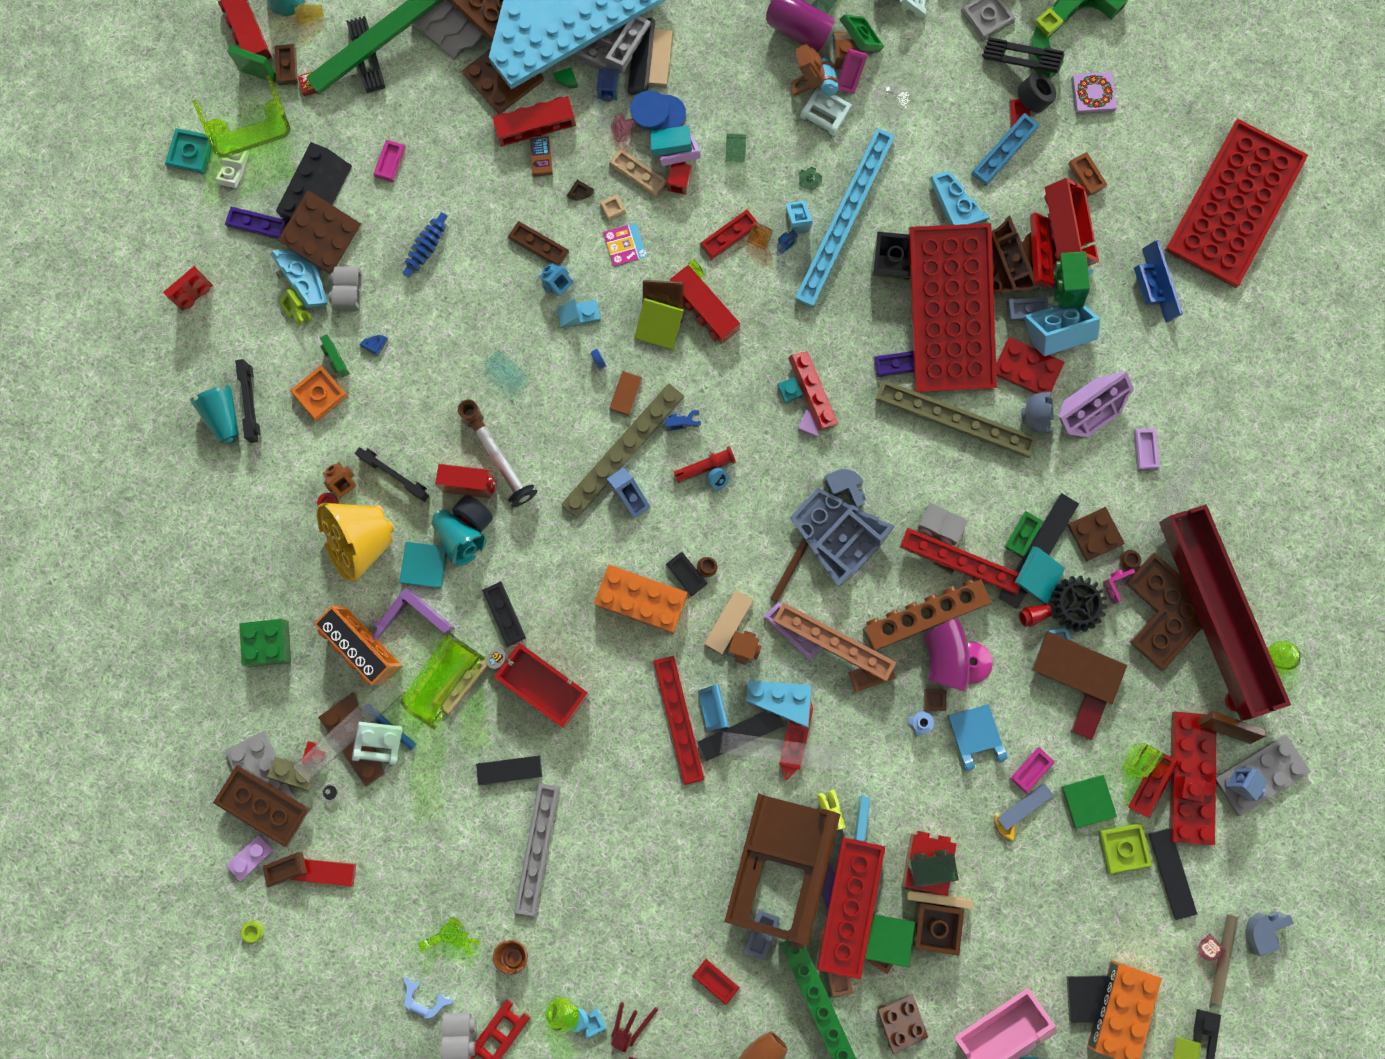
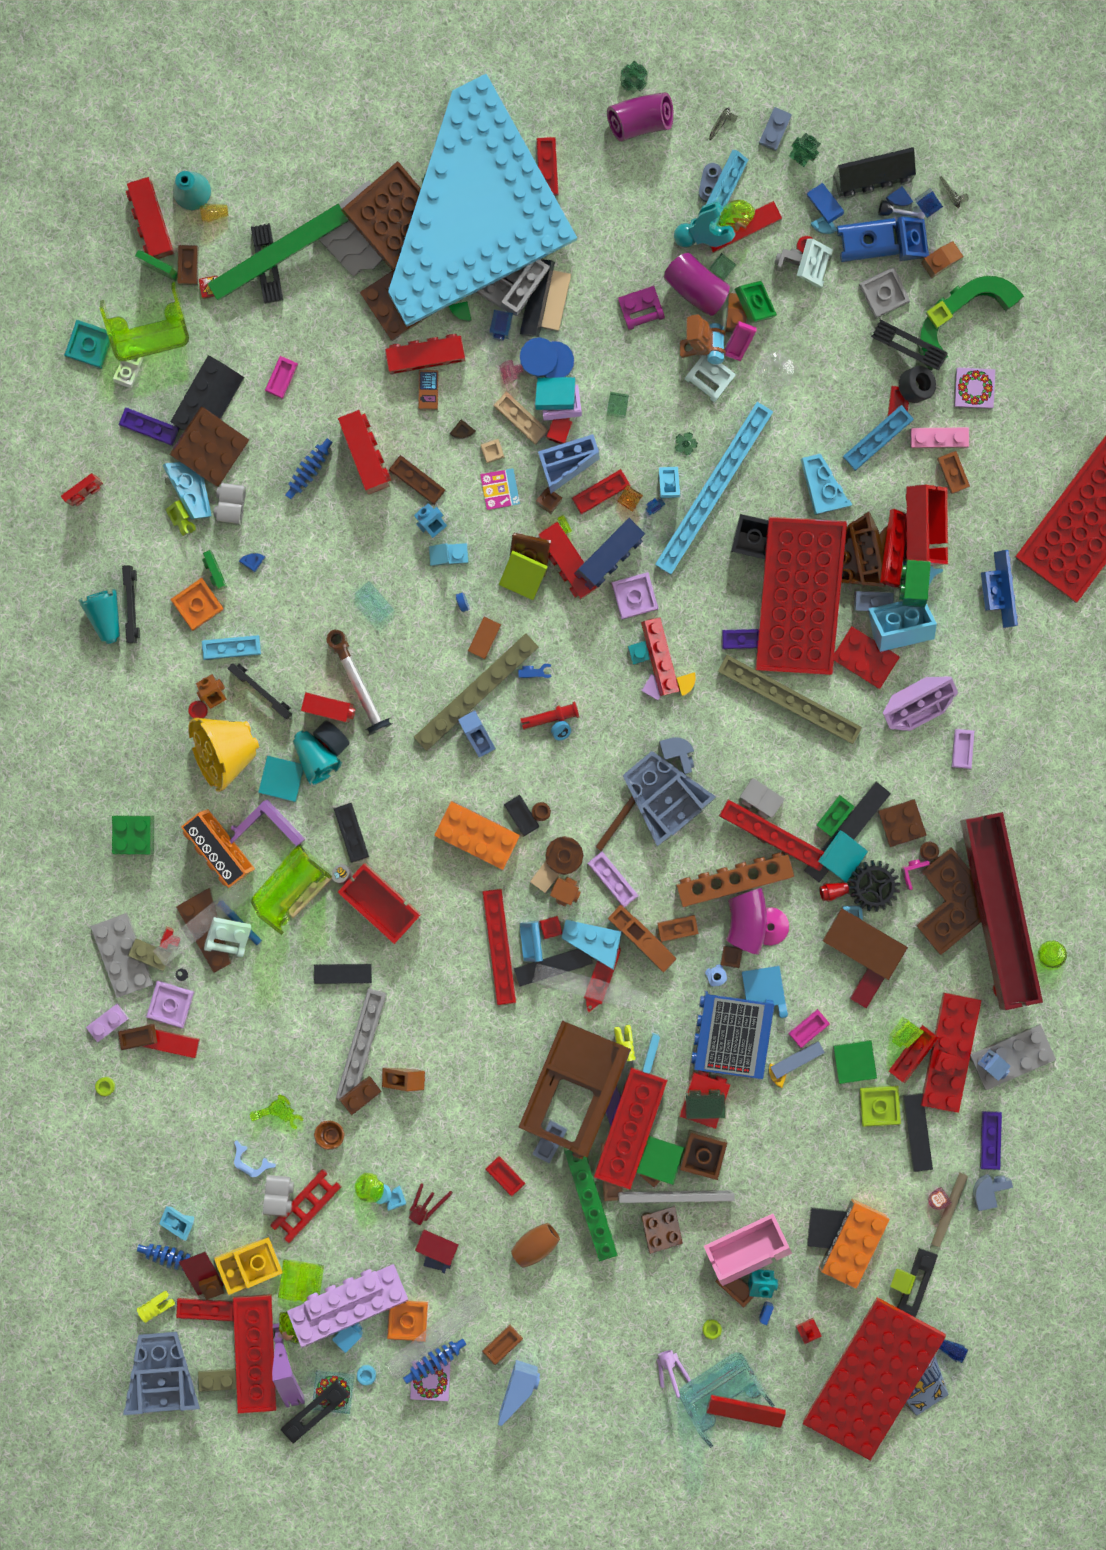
camera: 10 degrees right, 10 degrees up
reddish brown tile [213,765,310,847] -> none
nougat plate [773,602,897,682] -> none
tan tile [905,889,974,909] -> none
sand blue cylinder [1021,392,1054,433] -> none
reddish brown tile [1198,711,1266,744] -> none
none -> lavender tile [146,981,194,1029]
none -> medium azure tile [202,635,261,660]
none -> red brick [338,410,392,495]
none -> reddish brown plate [339,1076,382,1116]
none -> dark orange slope [382,1068,425,1092]
none -> reddish brown plate [535,487,563,514]
none -> medium blue wedge [538,434,600,493]
none -> red tile [539,916,562,939]
none -> reddish brown tile [545,836,584,875]
none -> dark blue brick [574,518,645,589]
none -> dark orange slope [608,905,677,973]
none -> lavender tile [611,572,658,620]
none -> magenta plate [618,286,665,331]
none -> light grey tile [618,1190,735,1203]
none -> yellow tile [676,672,696,696]
none -> panel [691,991,774,1079]
none -> bright pink plate [910,427,969,448]
none -> dark purple tile [980,1111,1002,1170]

